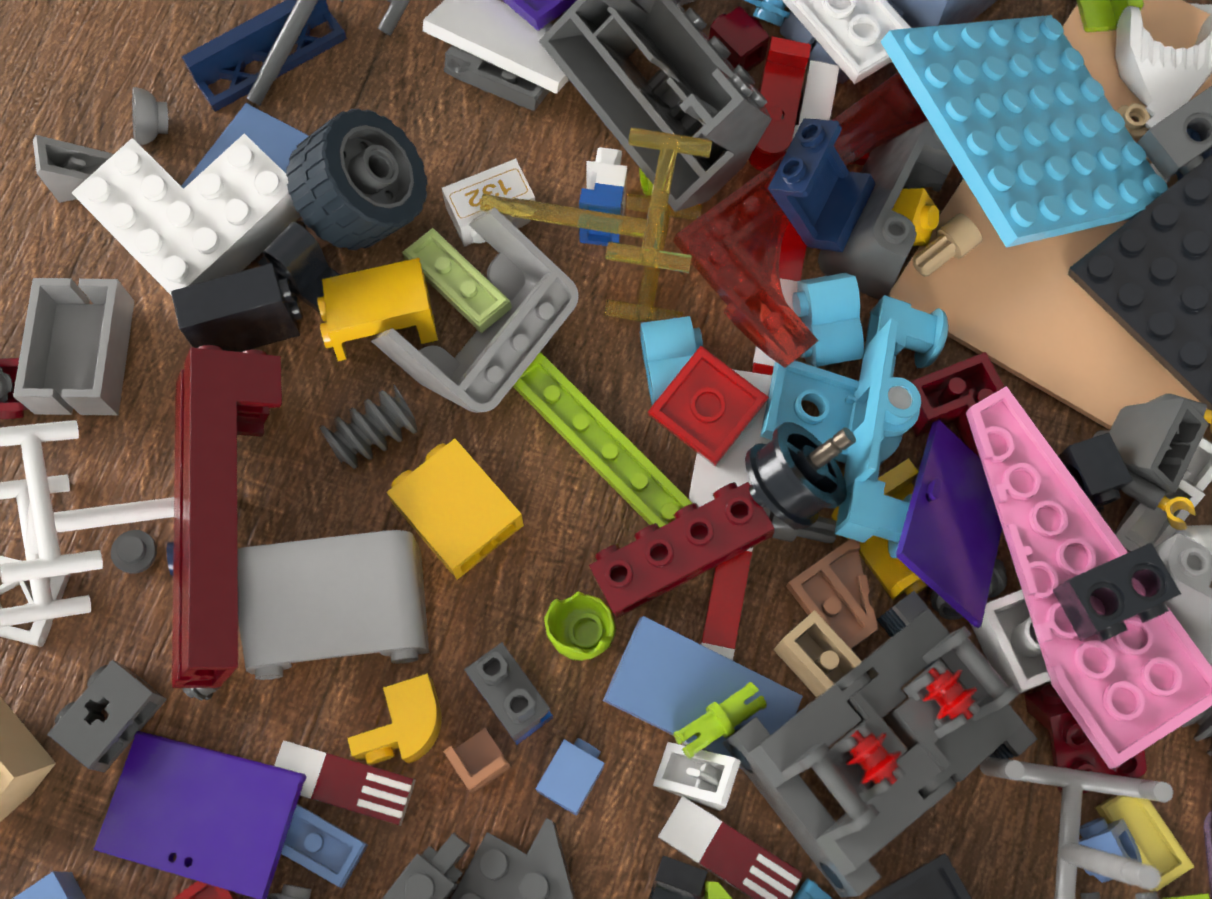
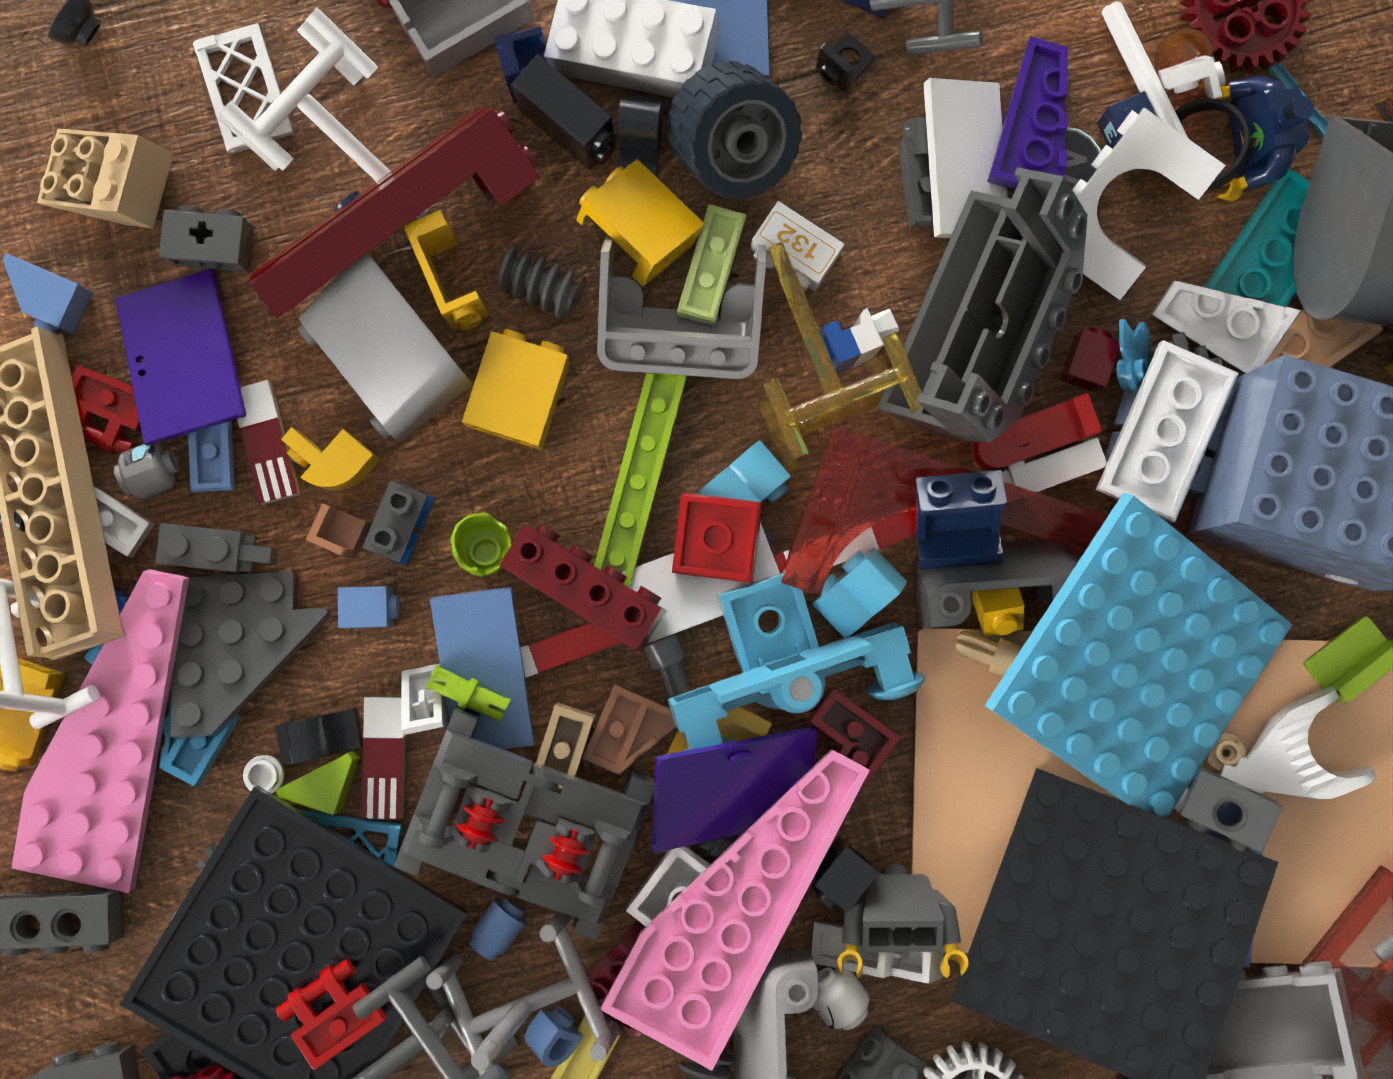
camera: 60 degrees right, 15 degrees up
dark grey plate [111,530,157,574] -> none
black wheel [745,422,856,530] -> none
black brick [1053,543,1181,642] -> none
none -> yellow panel [403,210,490,331]
none -> medium blue brick [468,897,527,961]
none -> clear blue panel [494,26,546,104]
none -> black bracket [816,33,875,92]

